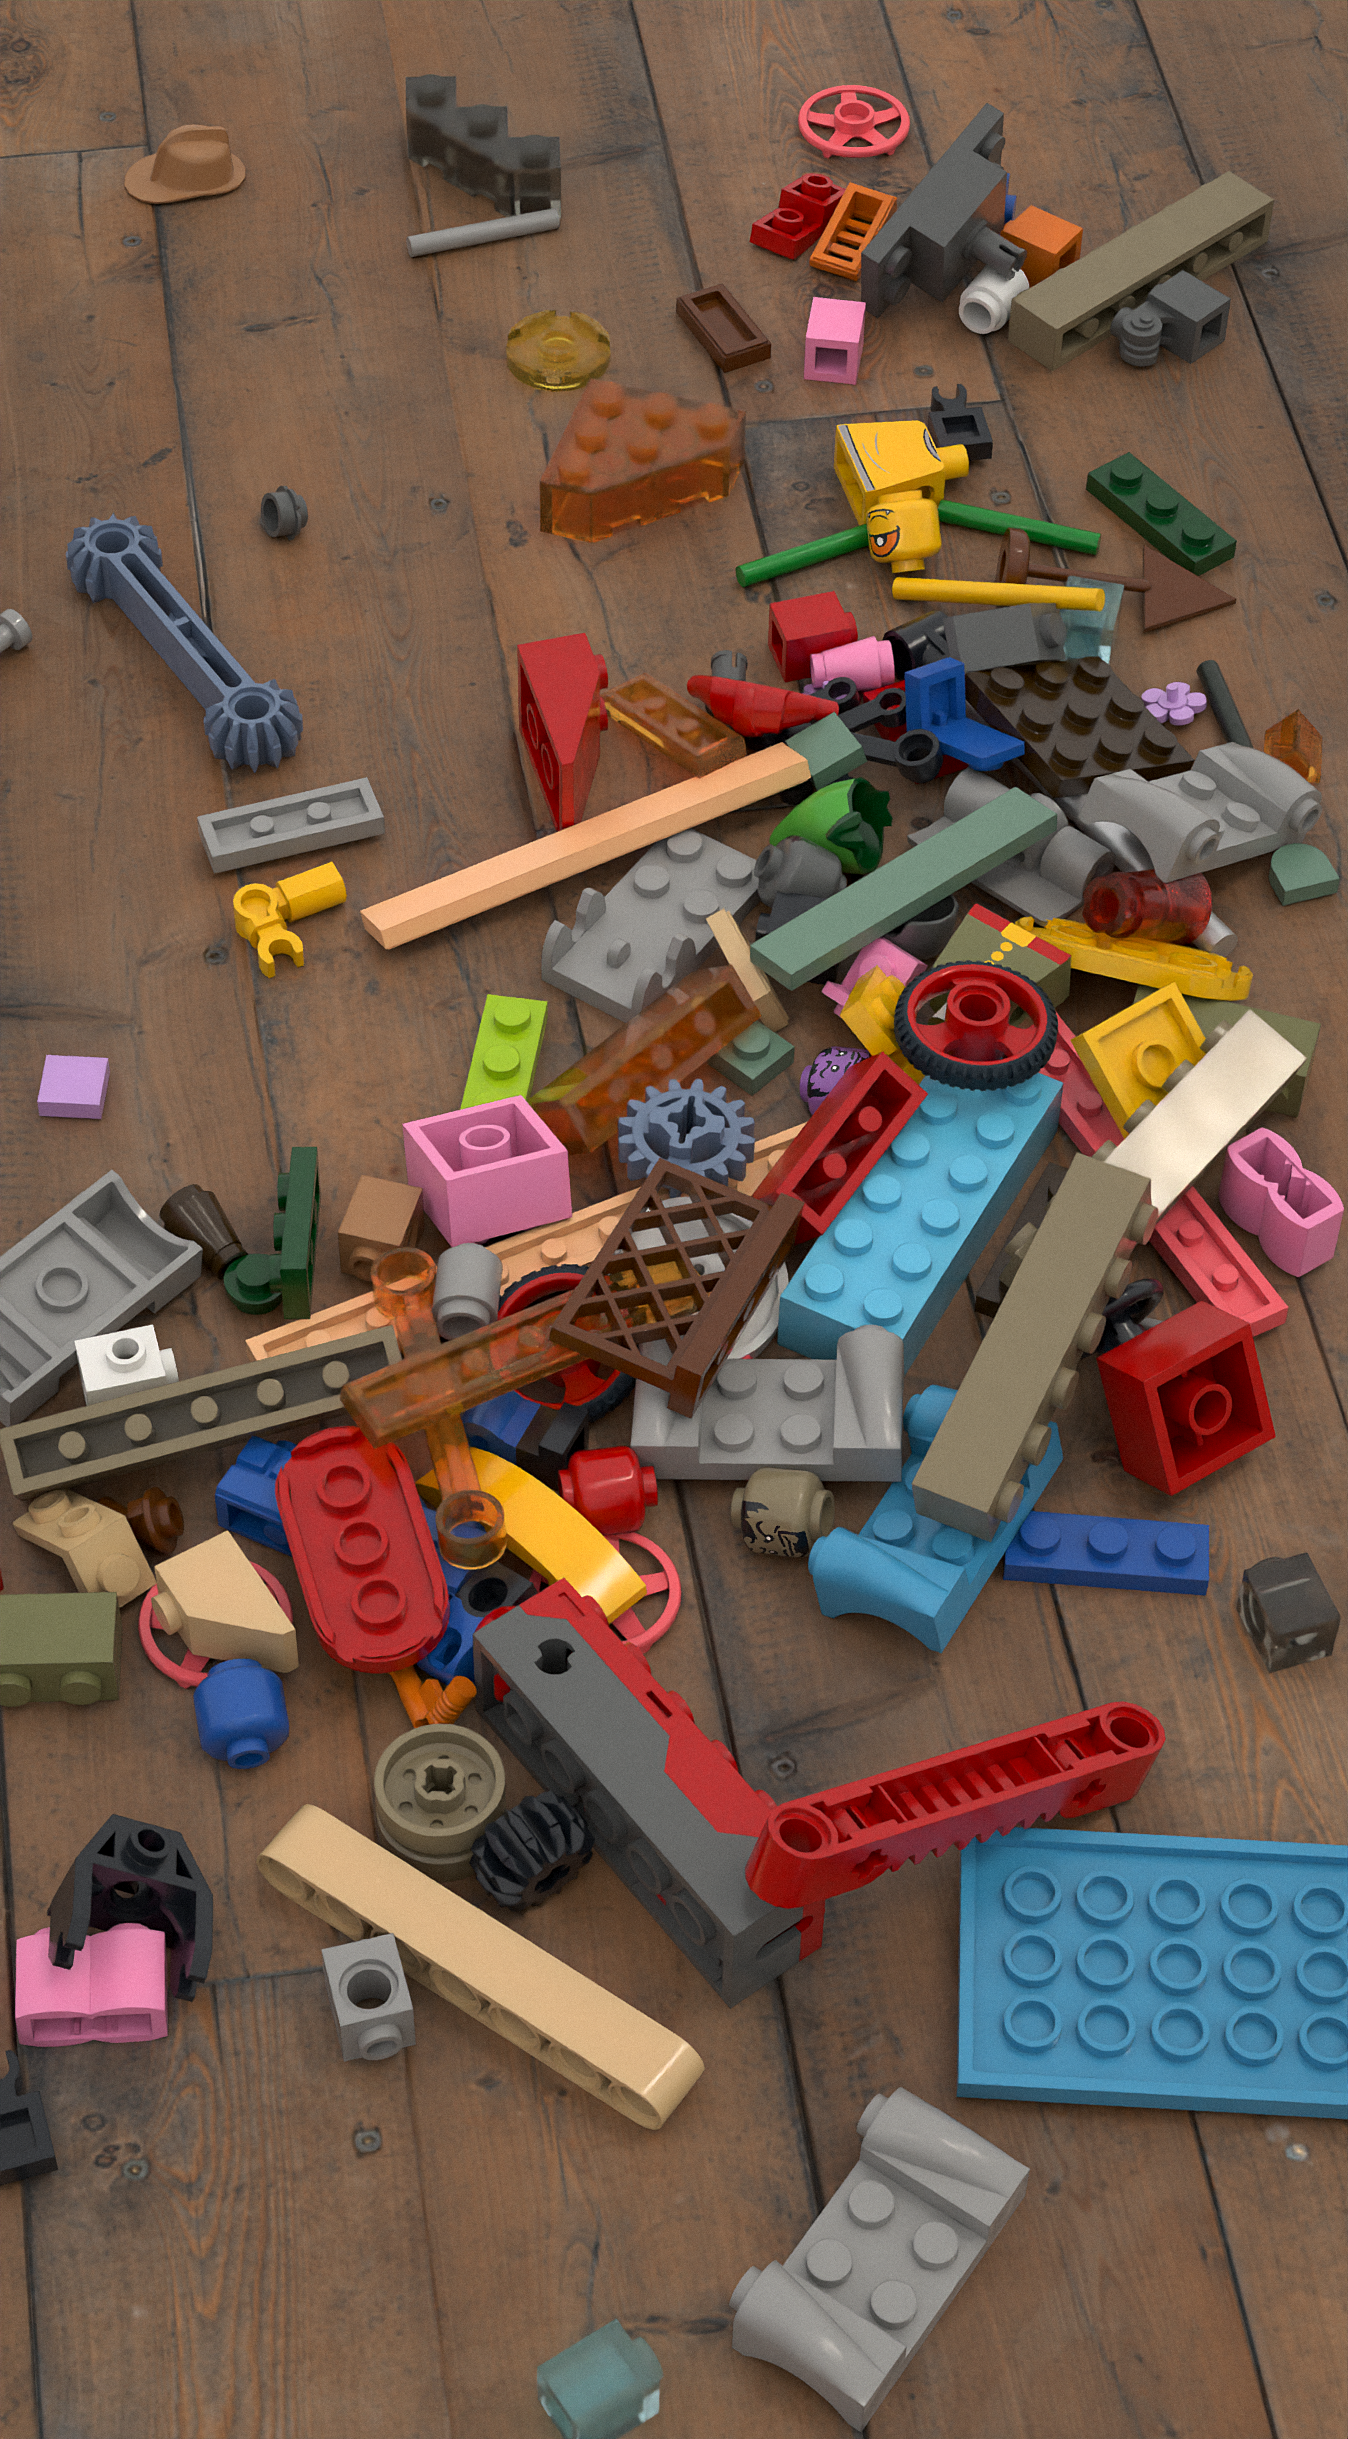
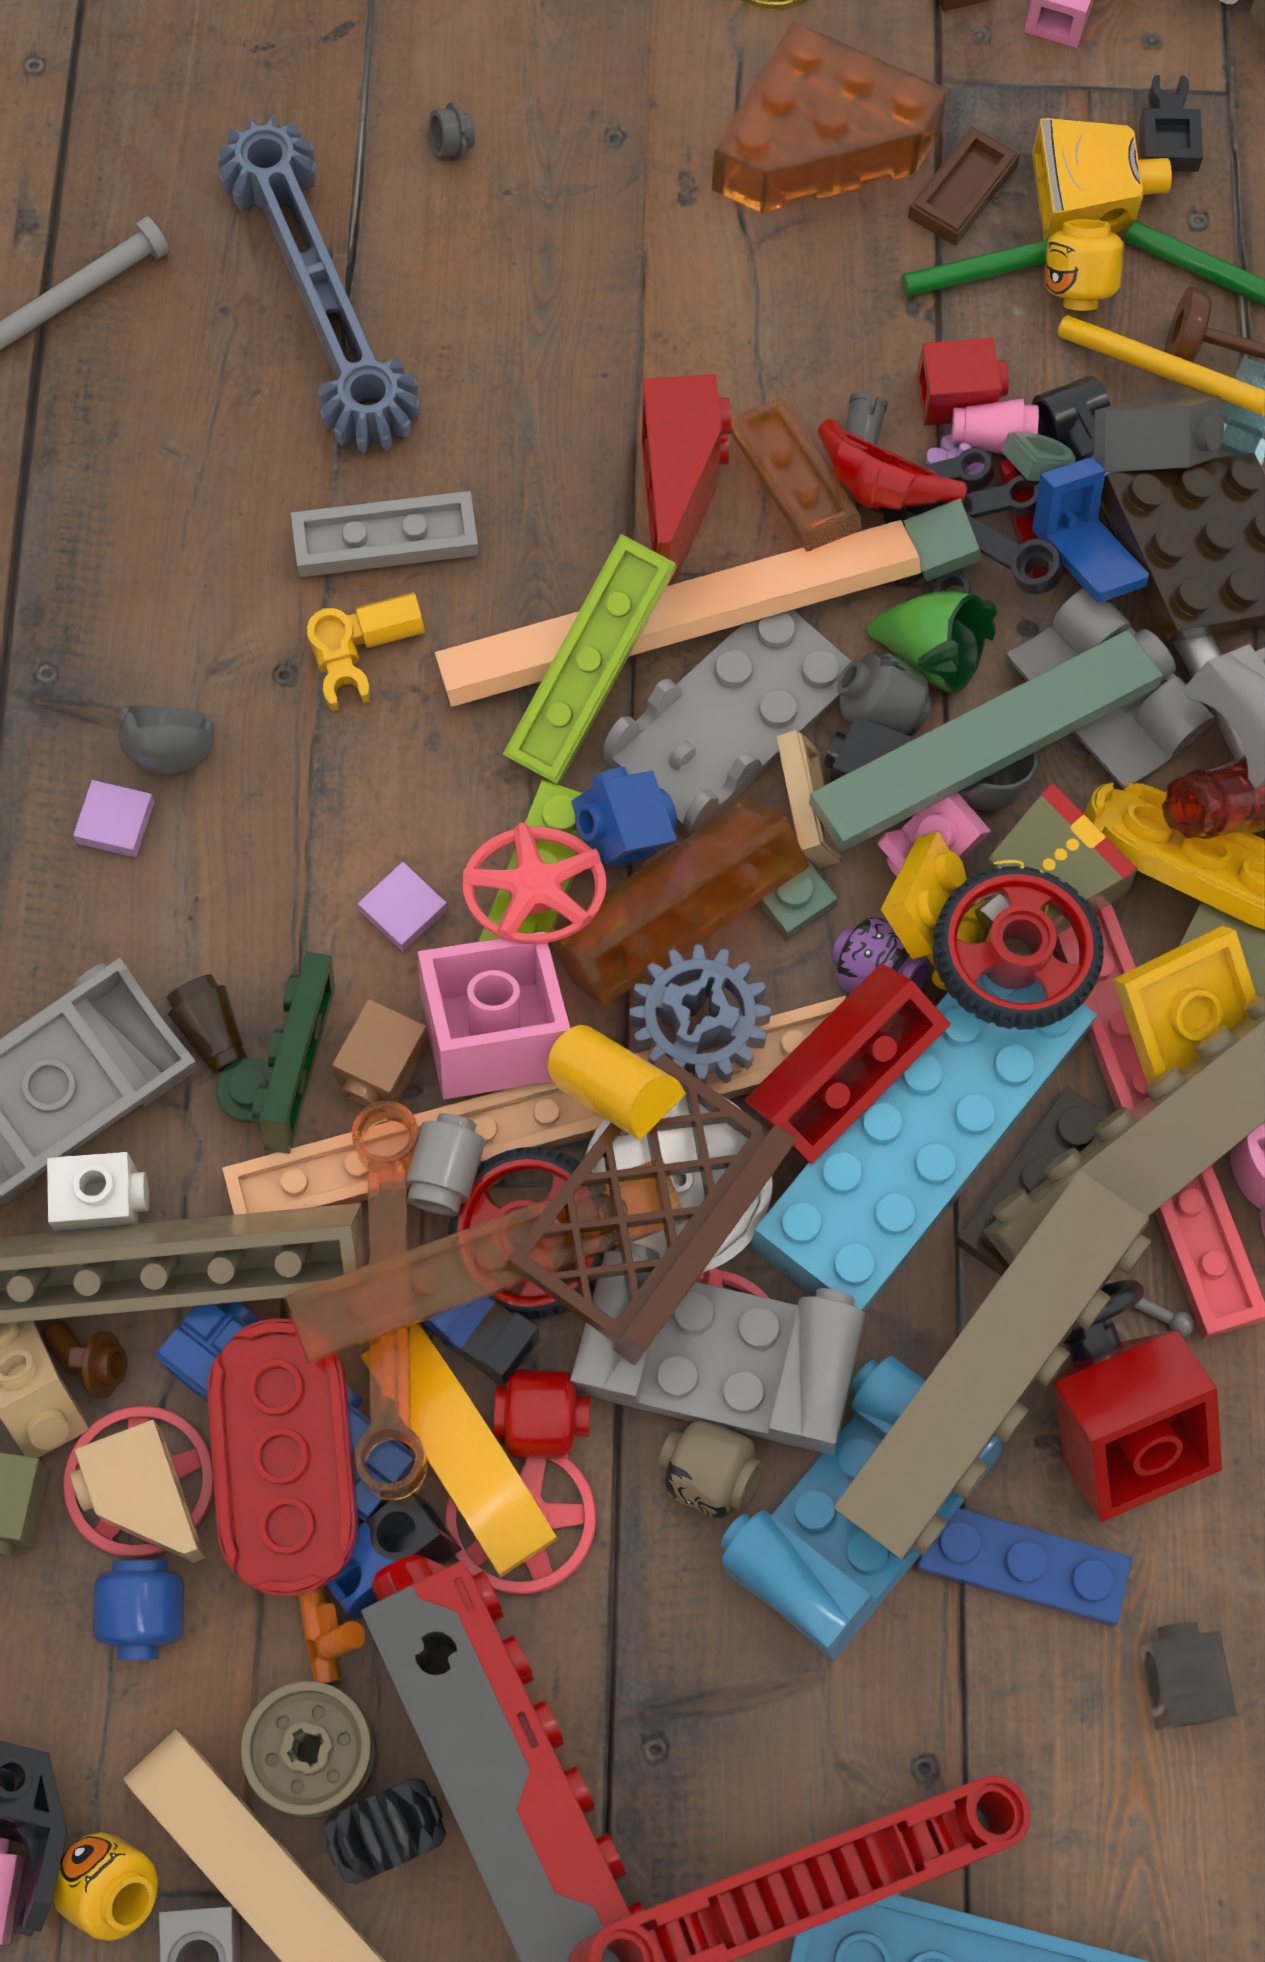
camera: 10 degrees right, 20 degrees up
none -> yellow head [53,1832,159,1941]
none -> dark grey hair [119,705,214,776]
none -> lavender tile [358,862,448,952]
none -> coral wheel [463,822,606,944]
none -> lime tile [503,534,677,785]
none -> yellow brick [548,1025,686,1141]
none -> blue brick [571,767,677,869]
none -> reddish brown tile [908,127,1020,246]
none -> sand green tile [1001,431,1076,481]

